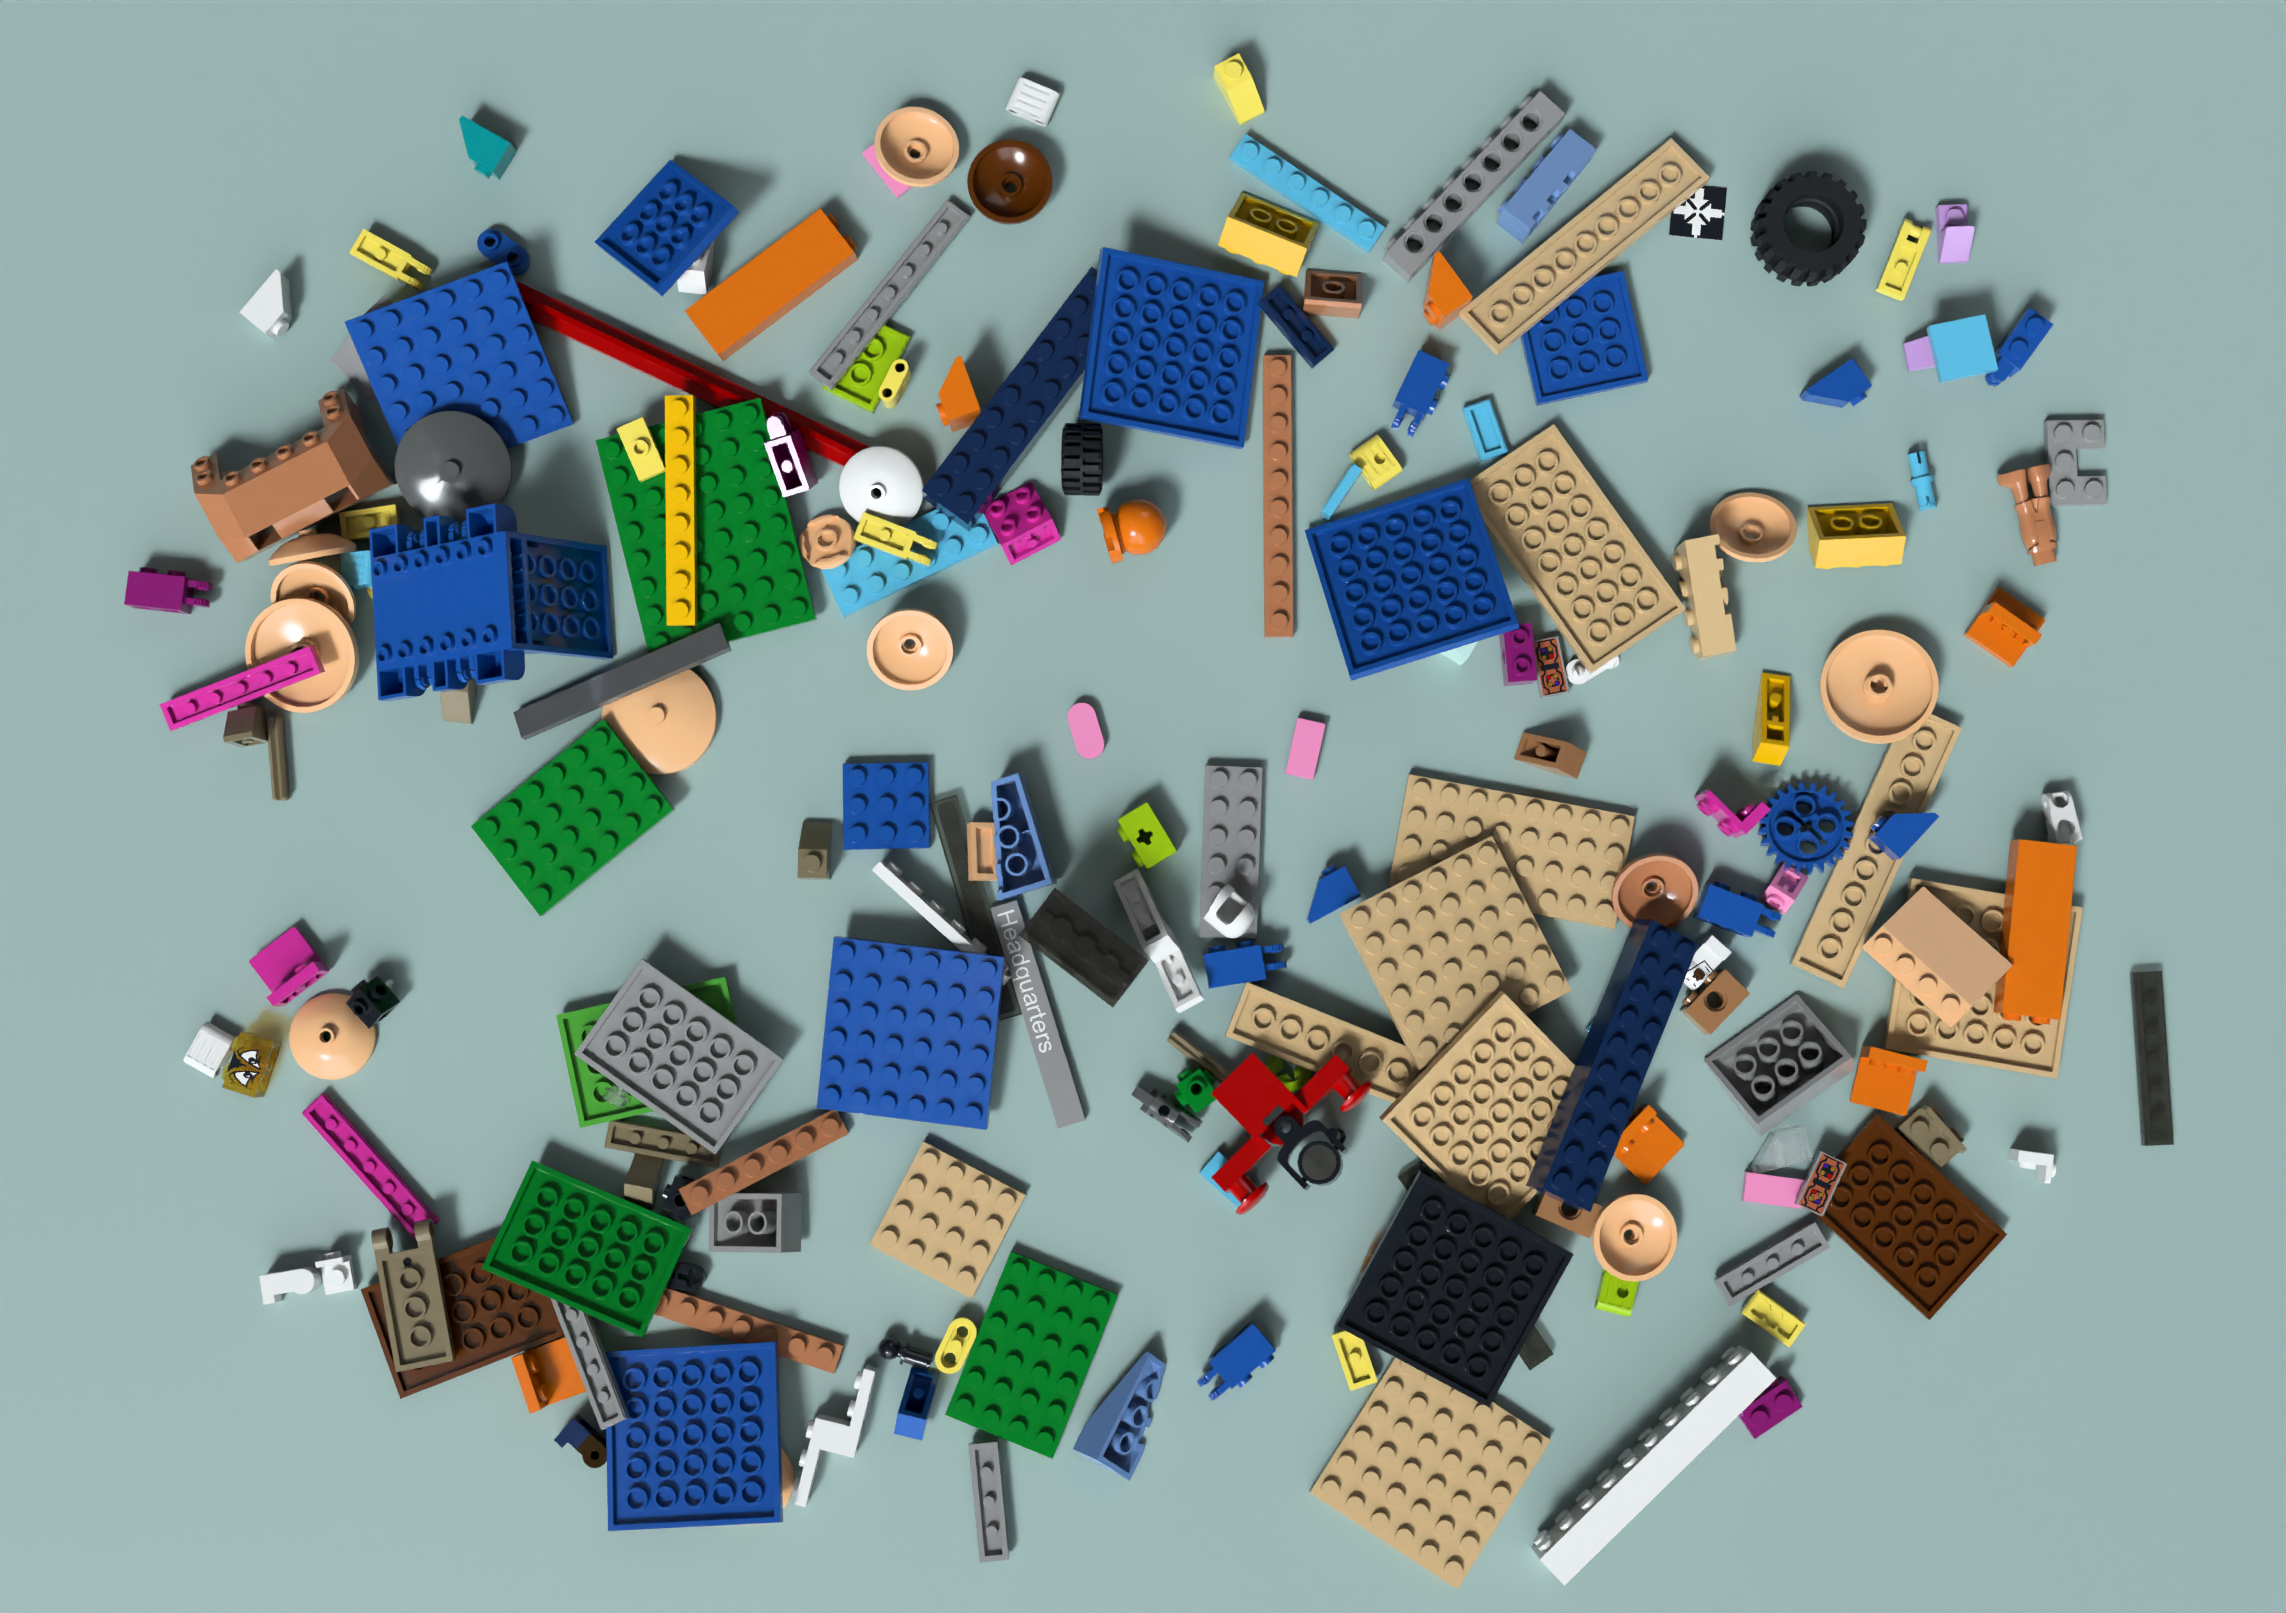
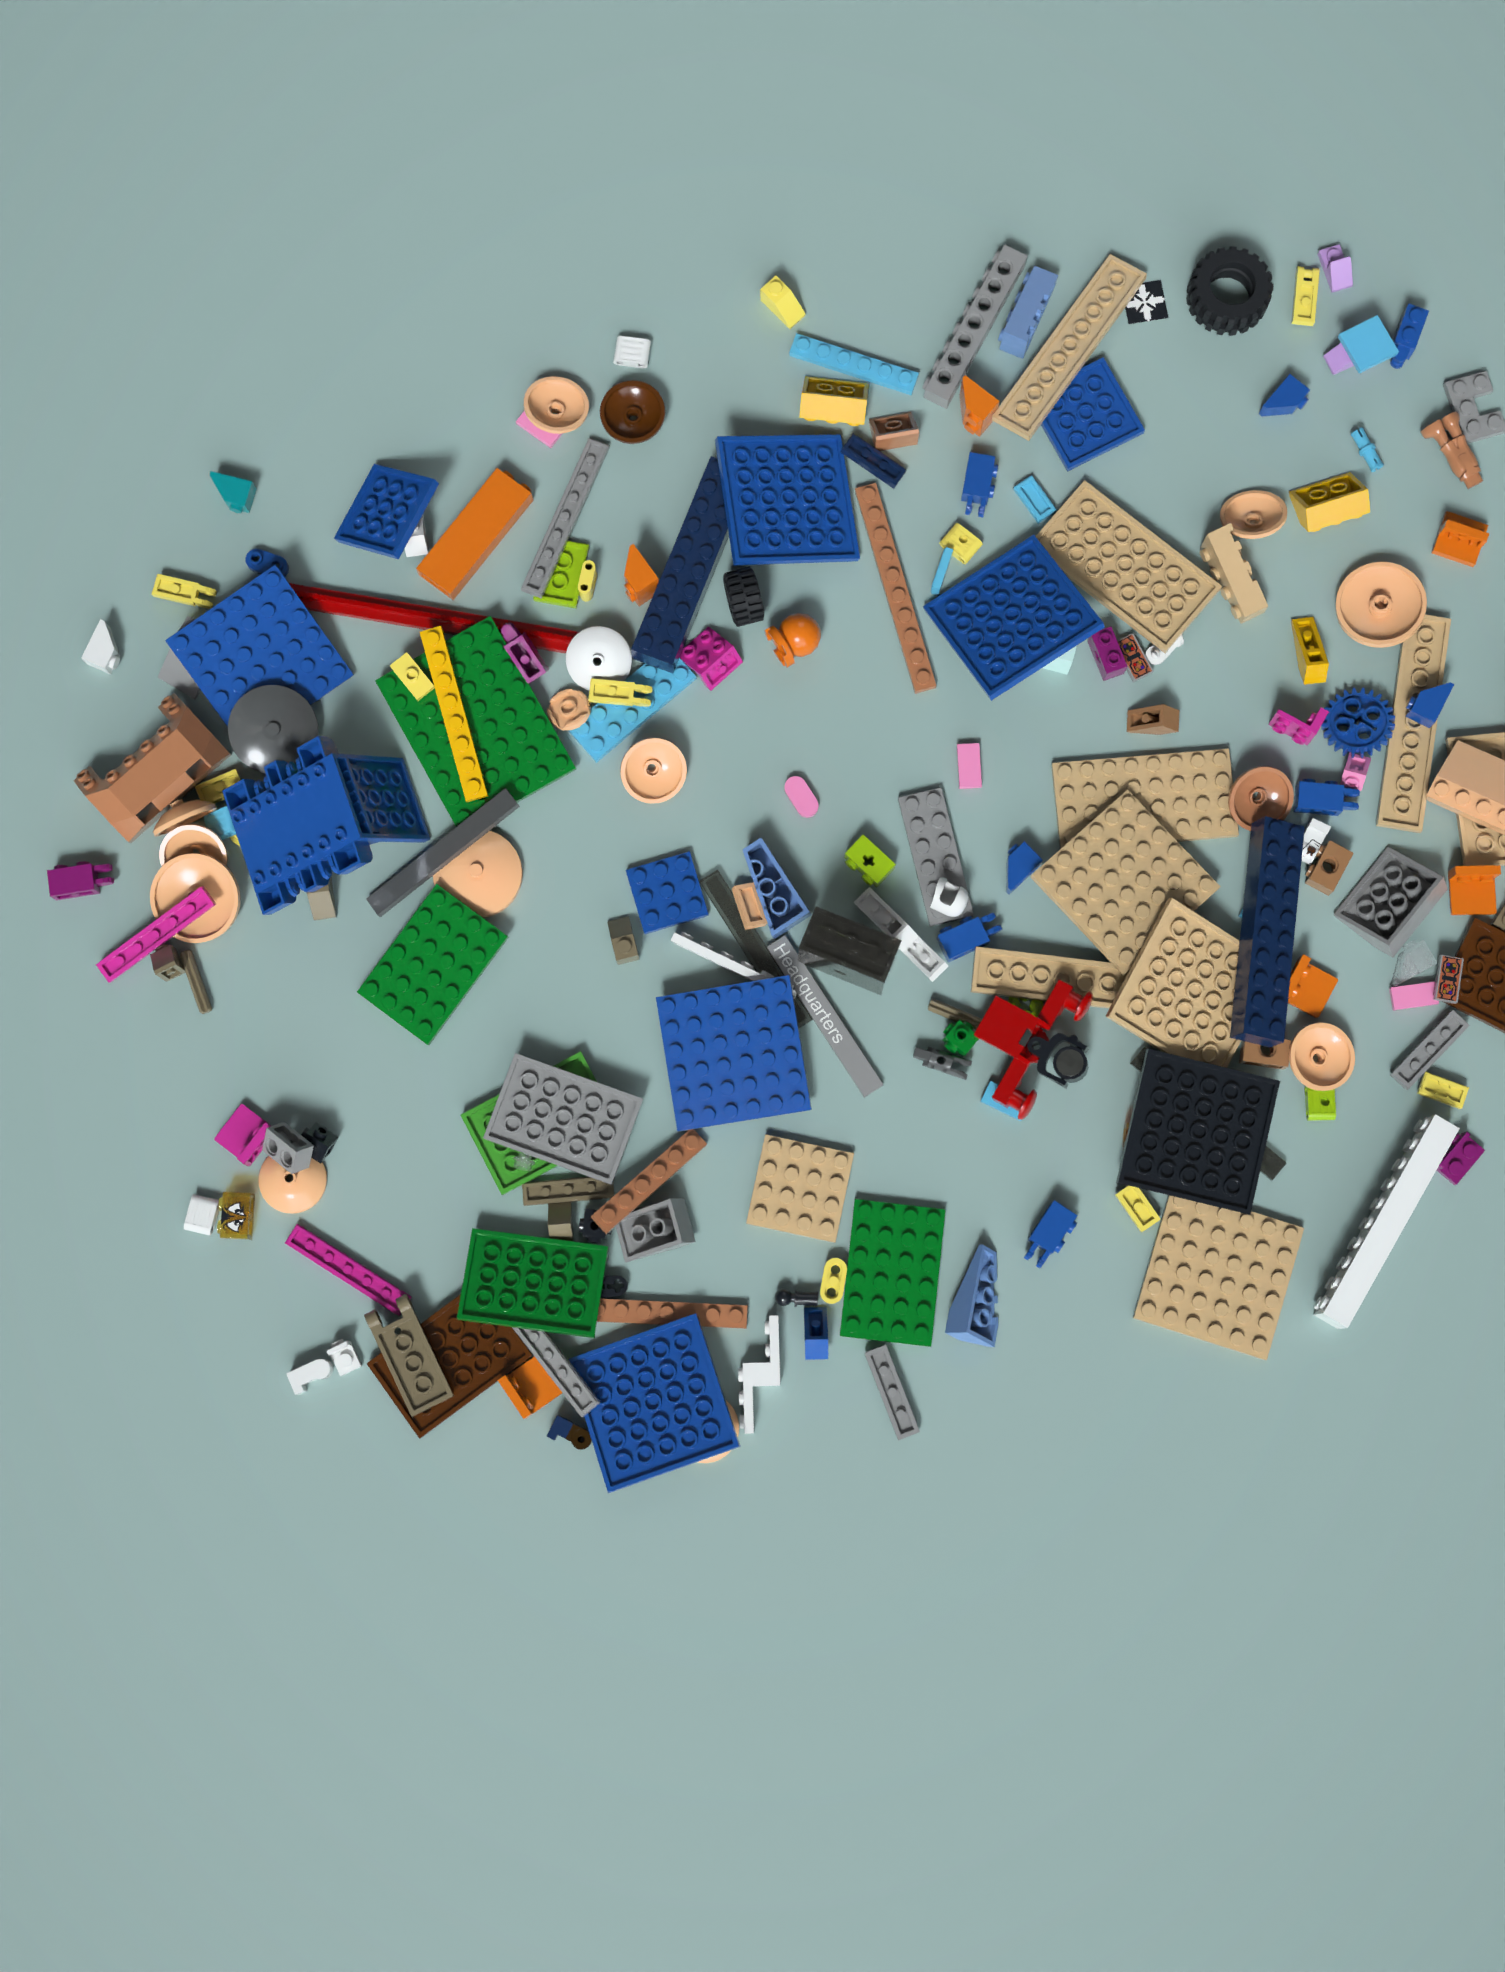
camera: 15 degrees left, 5 degrees down
none -> light grey brick [262,1122,314,1174]

